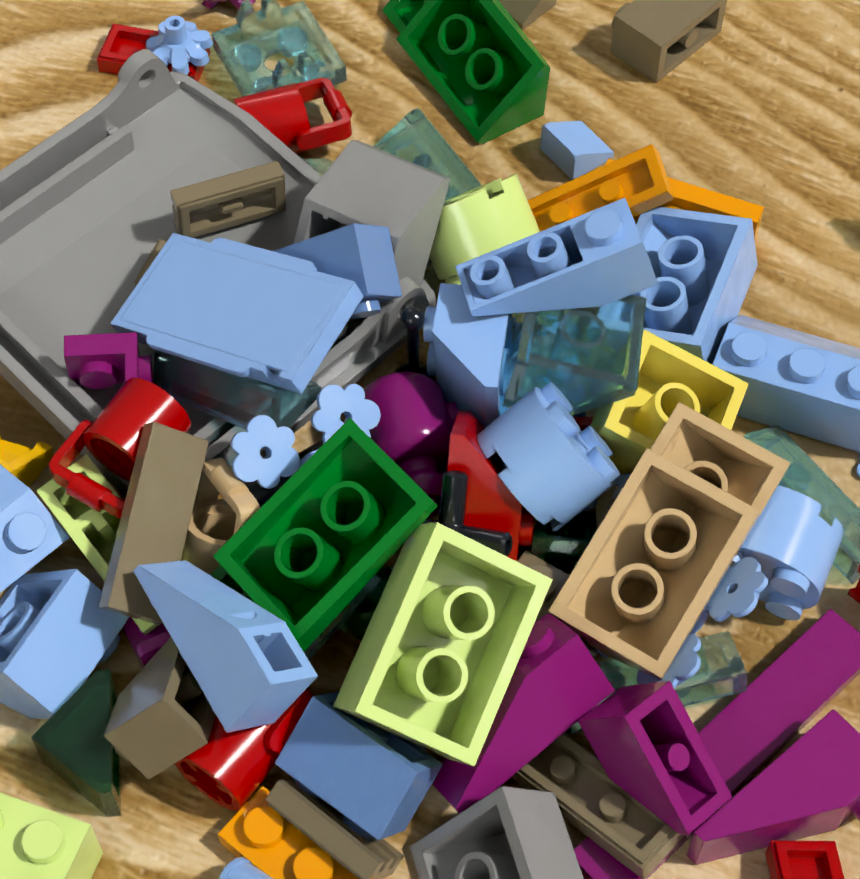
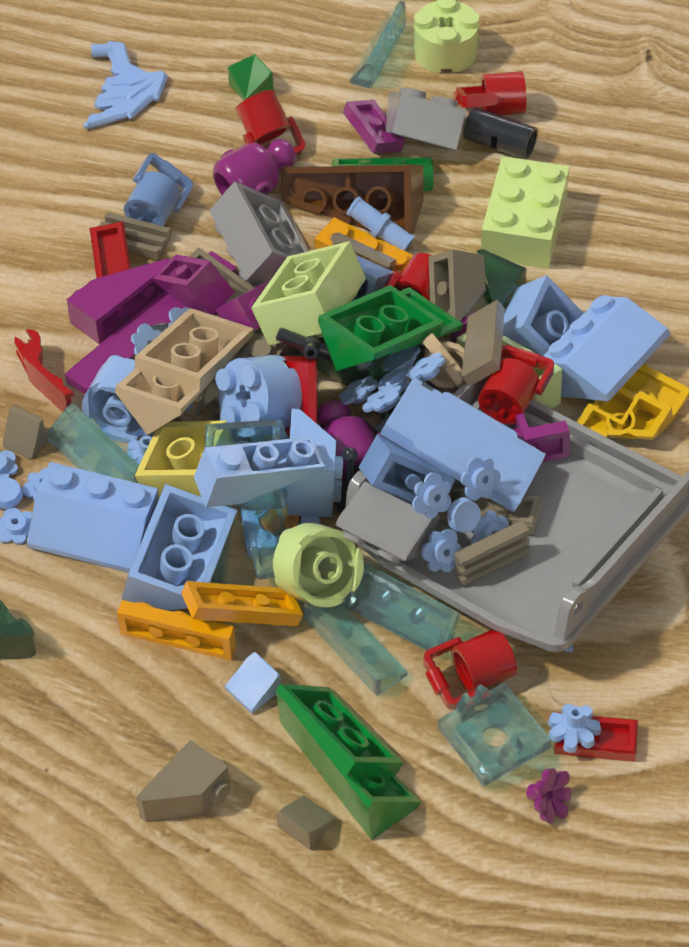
camera: 175 degrees right, 5 degrees down
light blue slope [133,560,318,733] -> none
none -> light blue plant [412,457,509,572]

